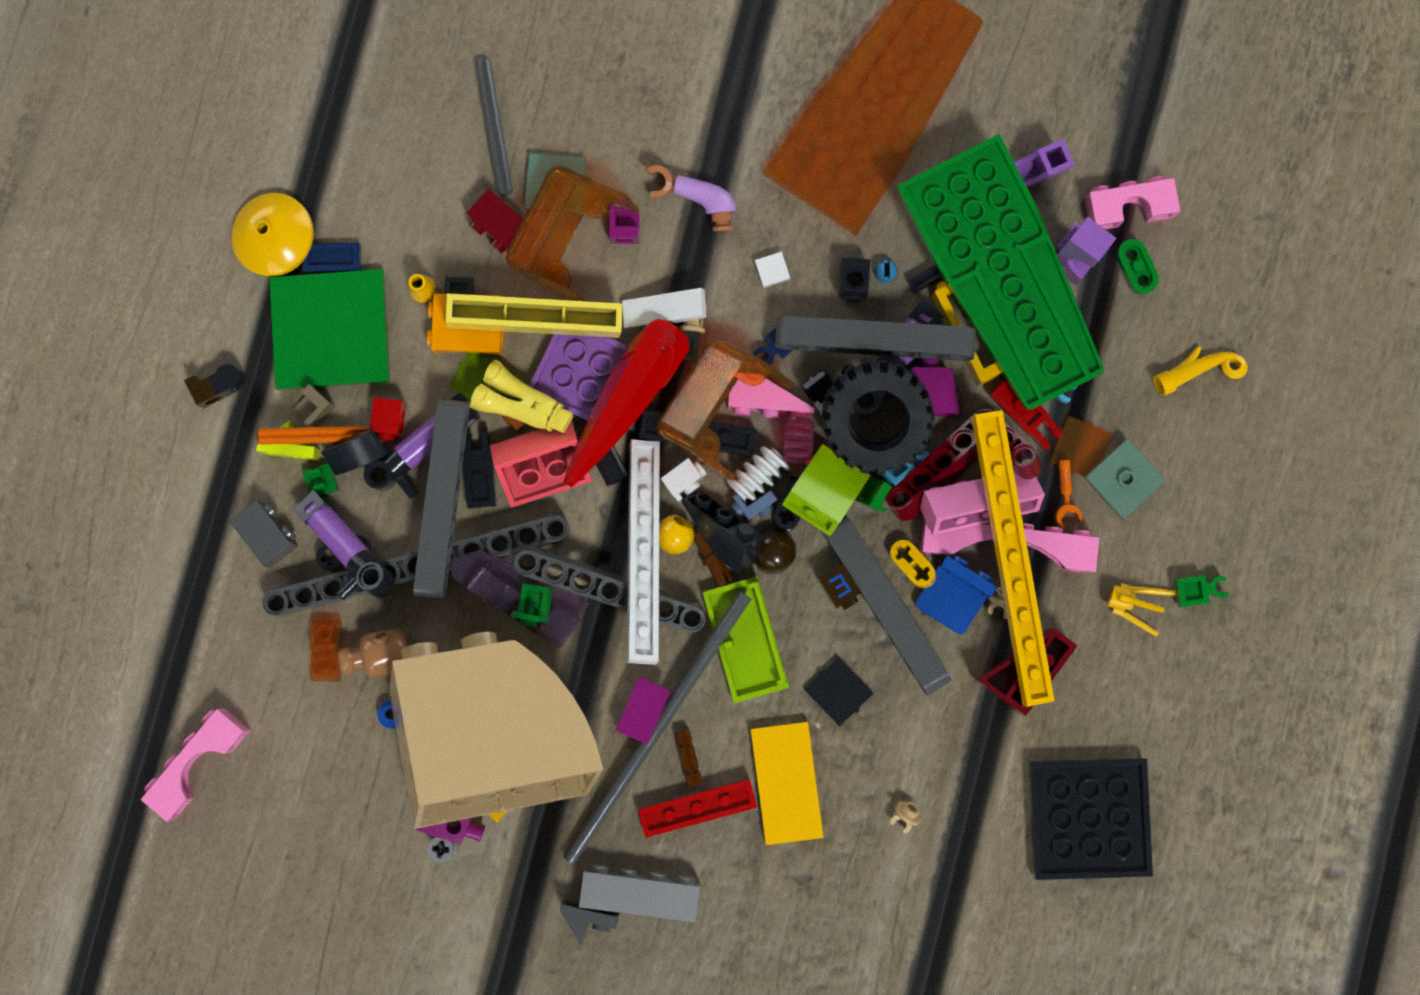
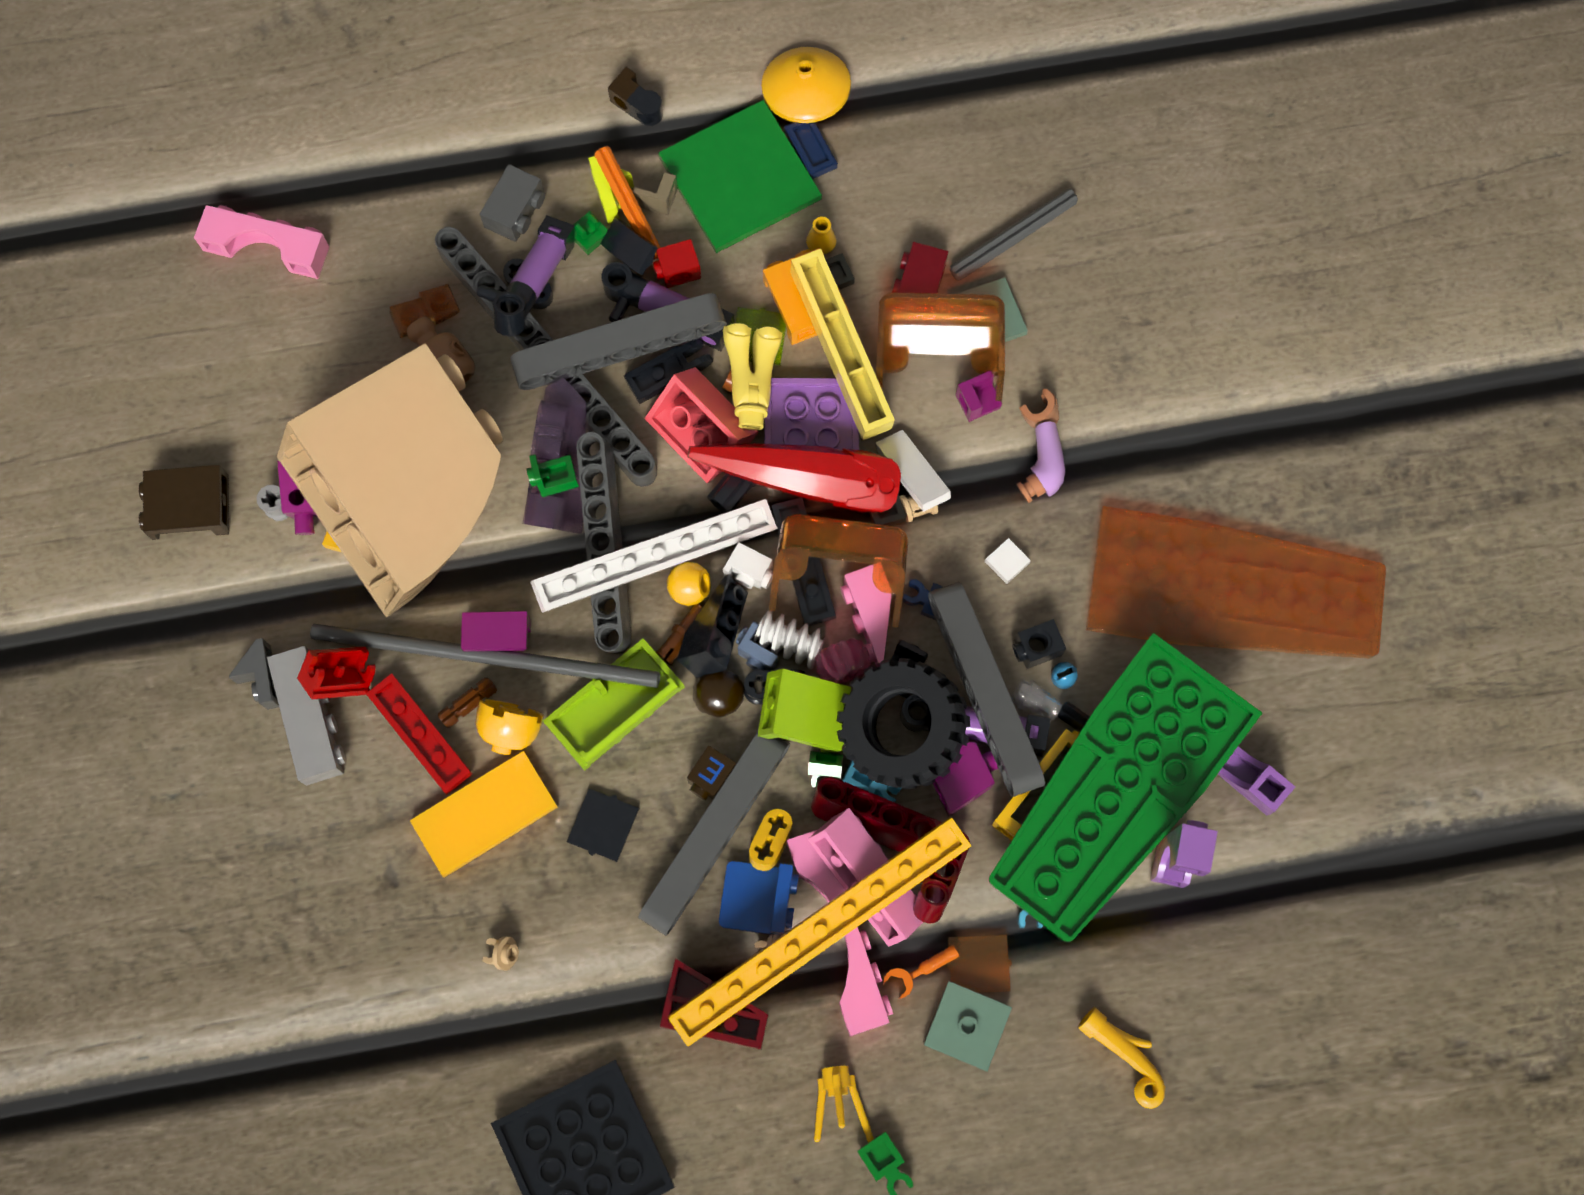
camera: 60 degrees right, 10 degrees down
red hinge [989,379,1063,451] -> none
bright pink arch [1084,176,1180,229] -> none
green plate [1116,239,1159,295] -> none
none -> dark brown panel [139,465,229,540]
none -> red hinge [297,647,376,699]
none -> yellow cylinder [475,699,544,755]
none -> clear cone [1011,679,1062,720]

